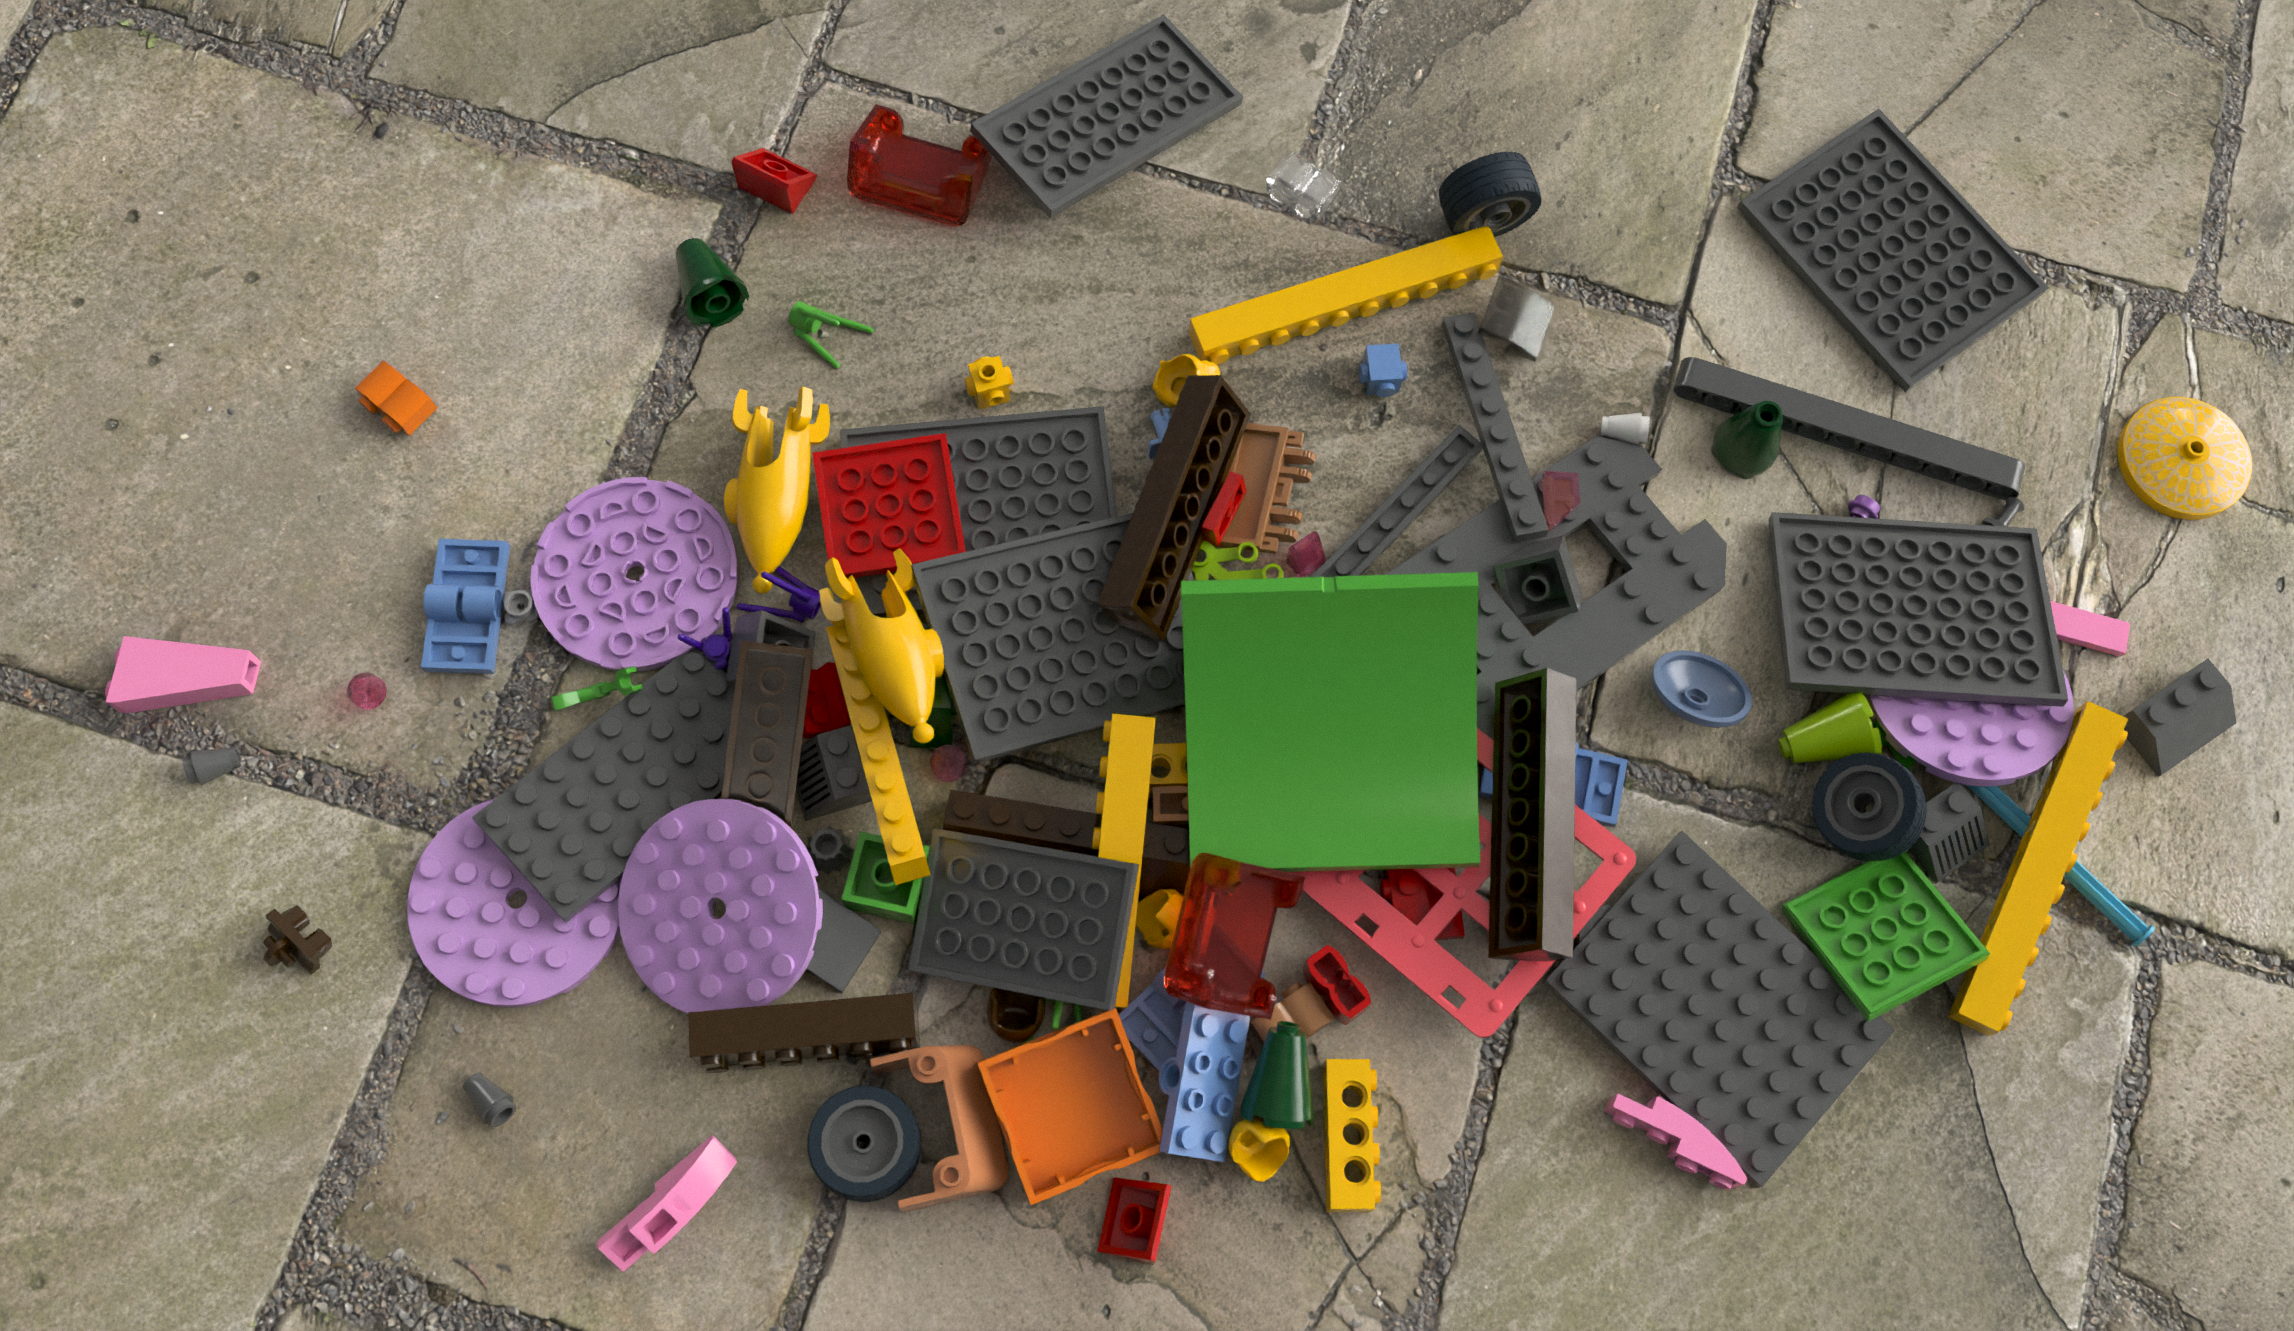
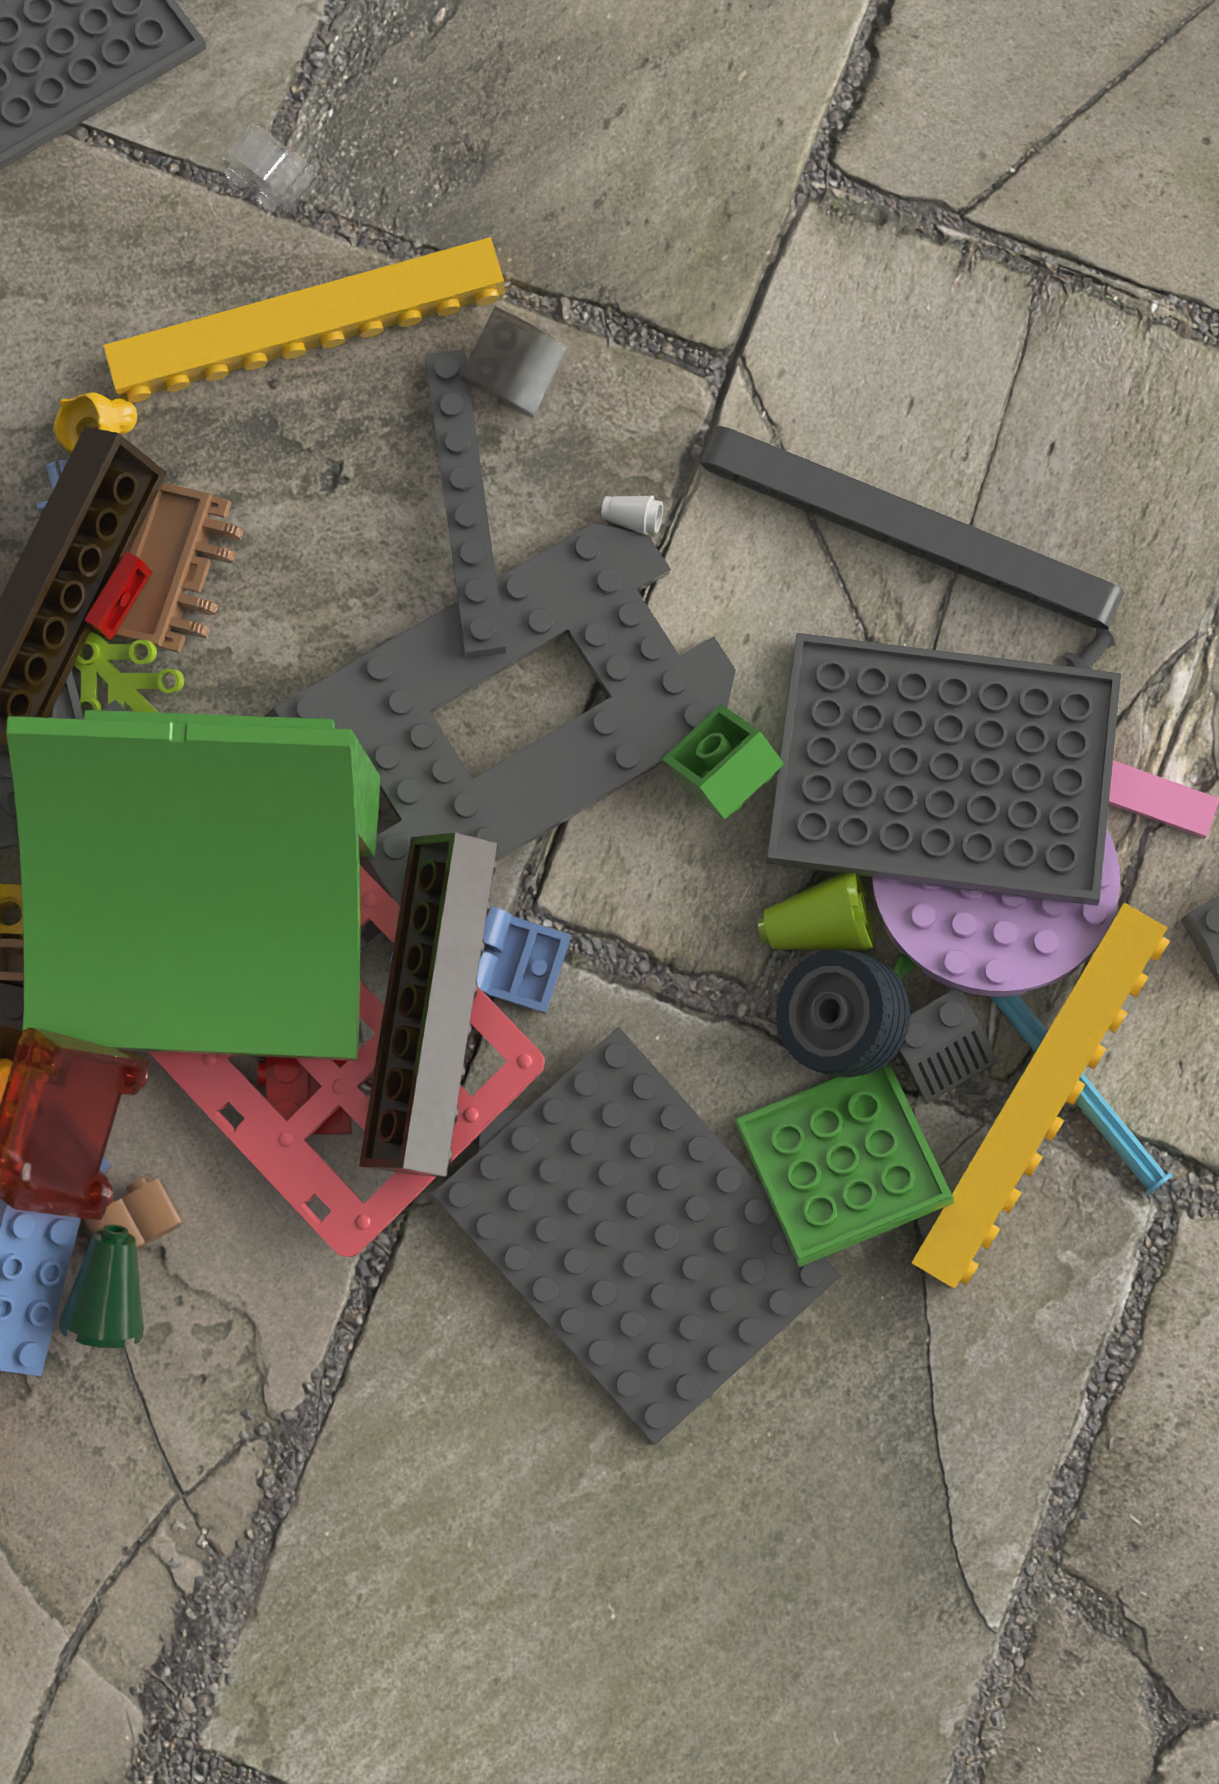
camera: 10 degrees right, 10 degrees up
yellow hair [1228,1116,1290,1182] -> none
clear pink slope [1286,531,1326,577] -> none
red brick [1302,945,1371,1025] -> none
dark grey plate [1311,425,1483,577] -> none
yellow brick [1322,1059,1381,1212] -> none
medium blue brick [1359,343,1407,397] -> none
black wheel [1438,151,1542,237] -> none
dark grey slope [1493,535,1583,624] -> none
clear pink tile [1542,471,1580,532] -> none
bright pink slope [1604,1094,1747,1190] -> none
sand blue dish [1651,650,1752,728] -> none
dark green cone [1711,401,1783,479] -> none
dark grey plate [1737,109,2049,392] -> none
medium lavender plate [1848,495,1880,519] -> none
none -> bright green brick [662,704,784,820]

